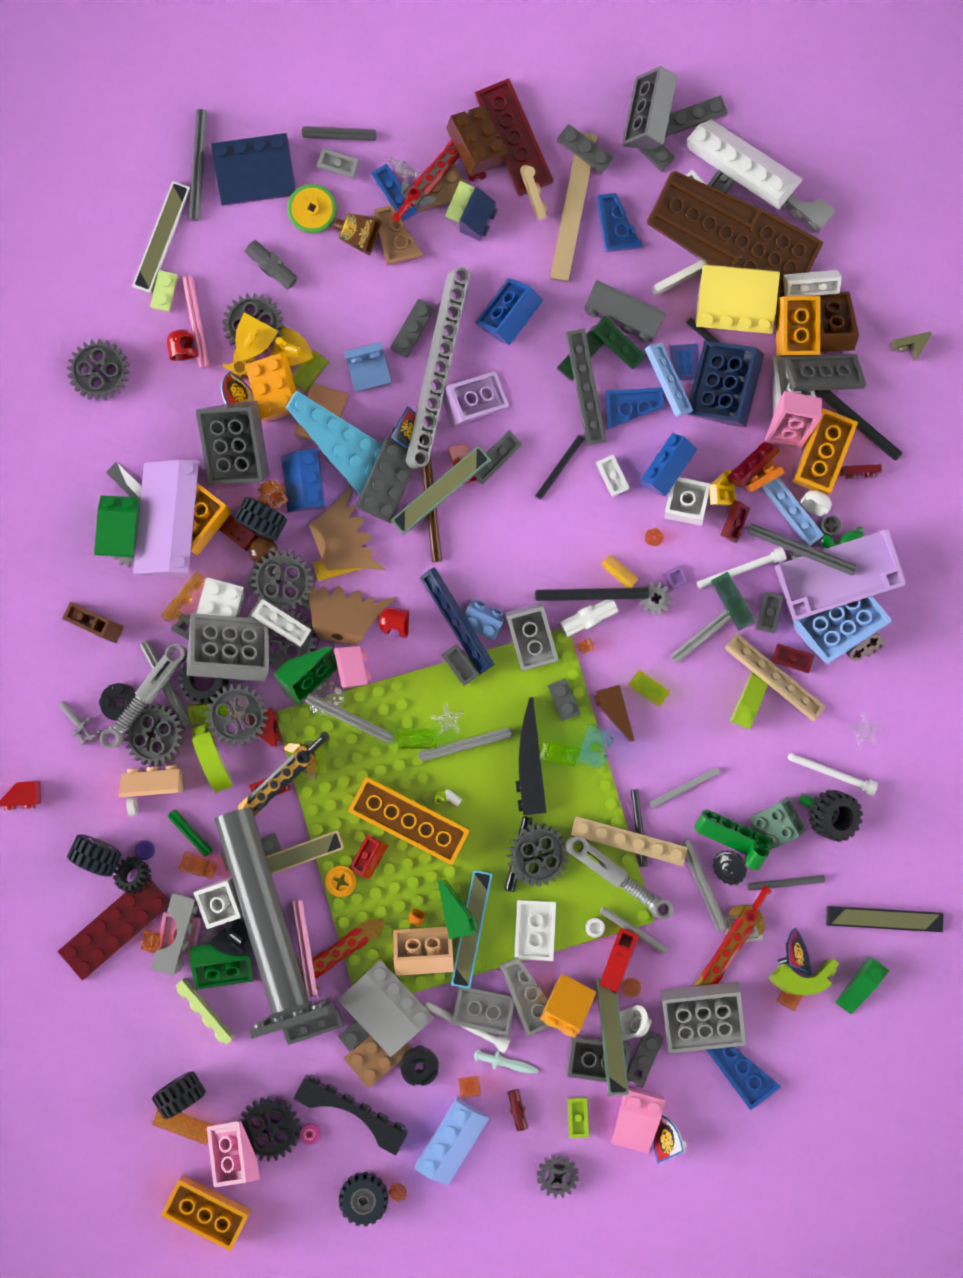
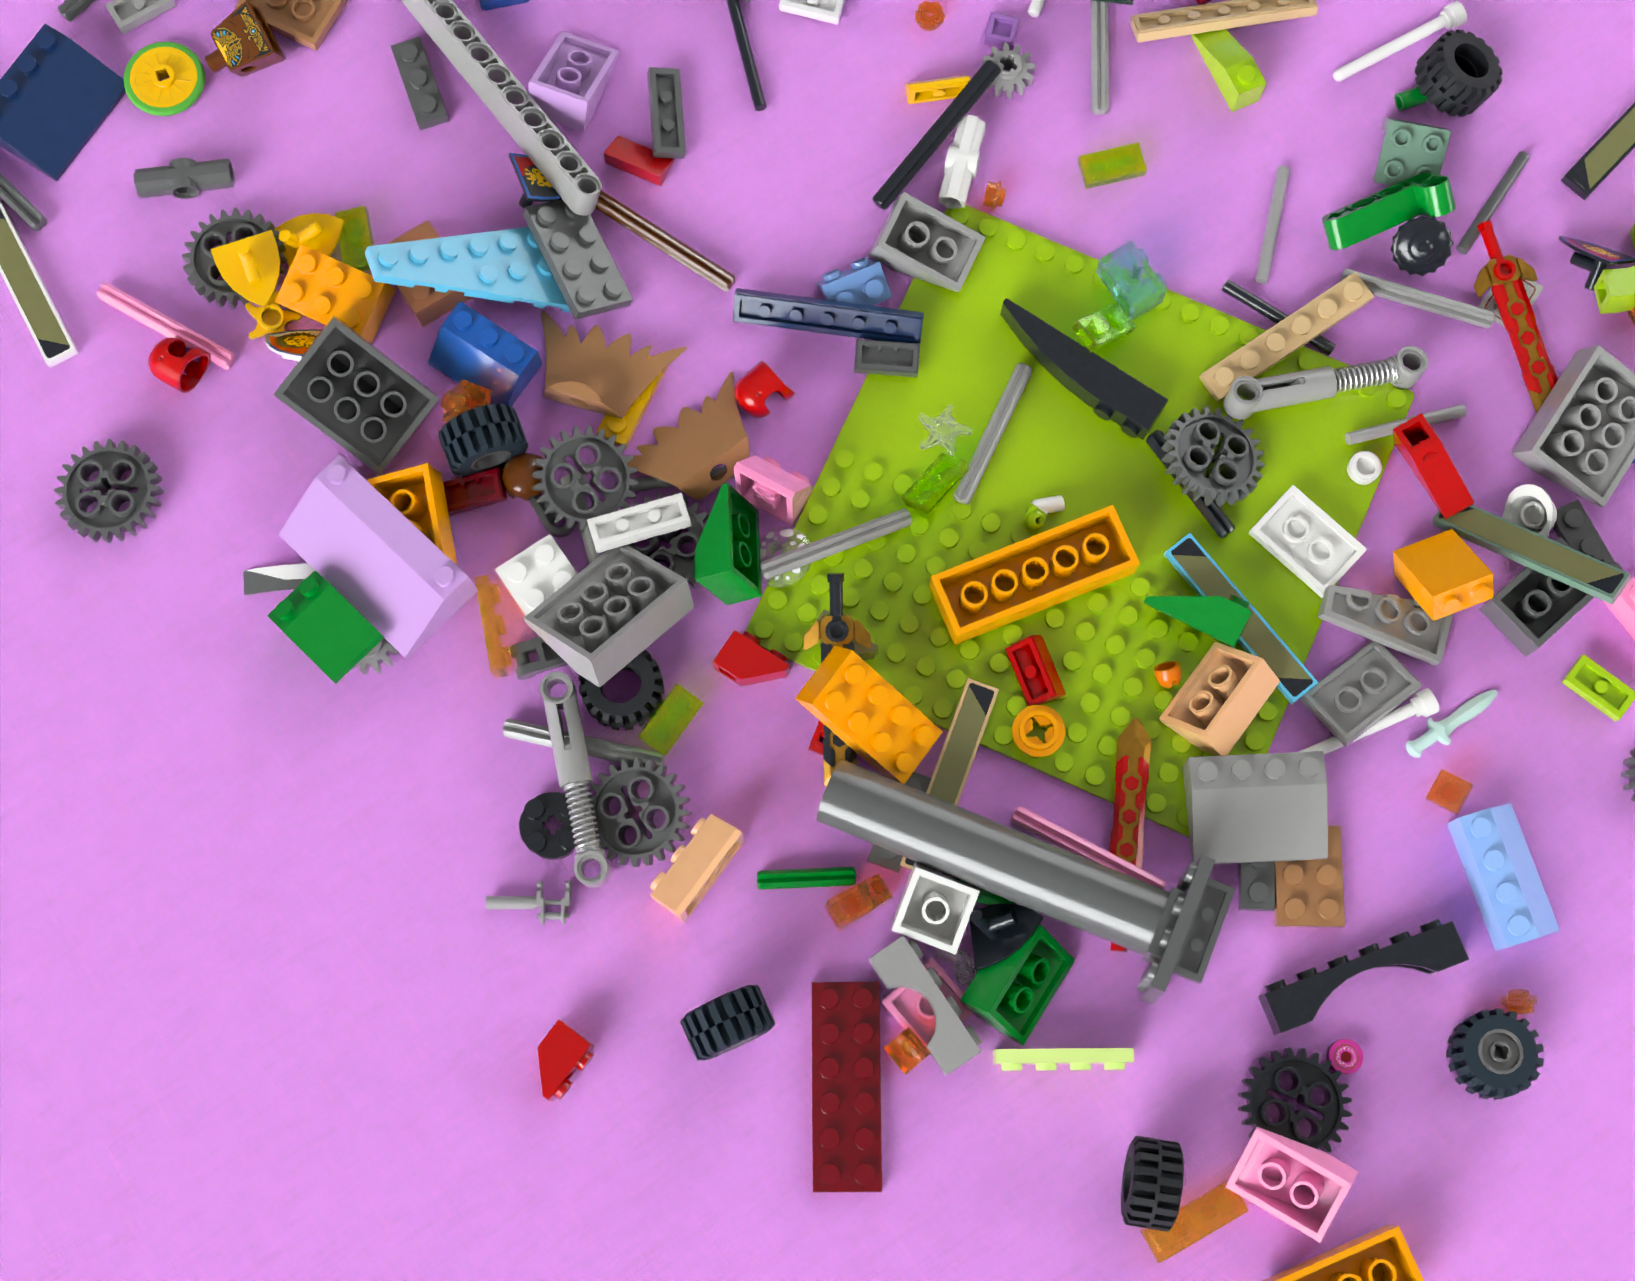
camera: 45 degrees left, 10 degrees down
reddish brown slope [62,602,124,643] -> none
black tyre [113,856,152,894] -> none
white tile [126,797,138,817] -> none
dark purple tile [135,840,155,860] -> none
yellowish green plate [150,270,178,313] -> none
lime arch [191,722,233,793] -> none
dark grey gear [205,683,269,747] -> none
medium blue bracket [344,342,392,392] -> none
olive tile [391,445,491,535] -> none
black plate [399,1045,439,1086] -> none
dark red pin [507,1089,528,1131] -> none
dark grey plate [548,678,581,721] -> none
reddish brown slope [594,685,635,742] -> none
clear orange plate [622,977,641,997] -> none
none -> light orange brick [795,646,943,784]

